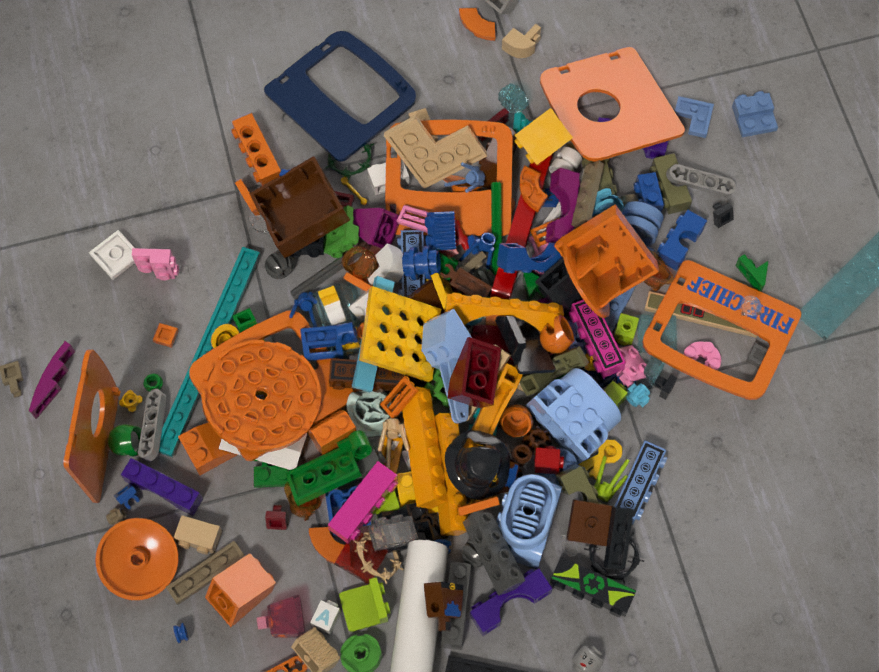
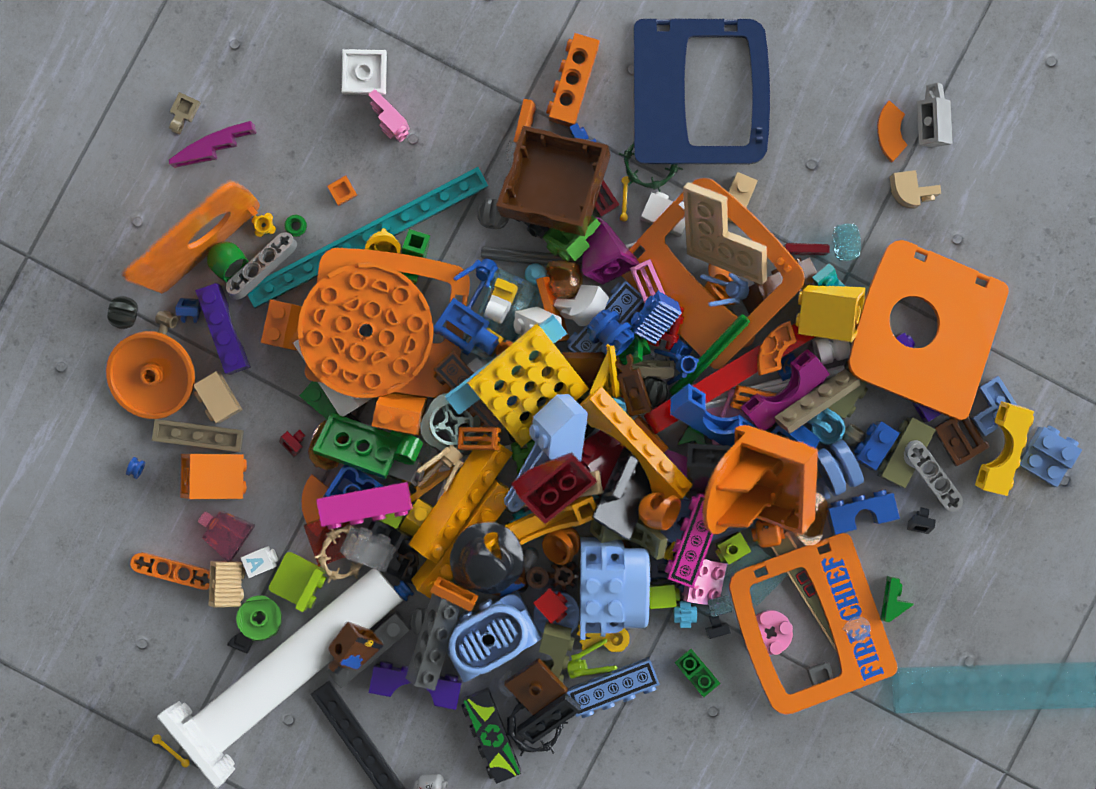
camera: 40 degrees right, 20 degrees up
none -> pearl dark grey piece [107,296,138,329]
none -> medium azure piece [525,263,546,286]
none -> yellow piece [606,344,620,398]
none -> green slope [674,649,721,698]
none -> orange head [751,519,785,548]
none -> reddish brown plate [934,414,990,466]
none -> yellow arch [975,401,1034,496]

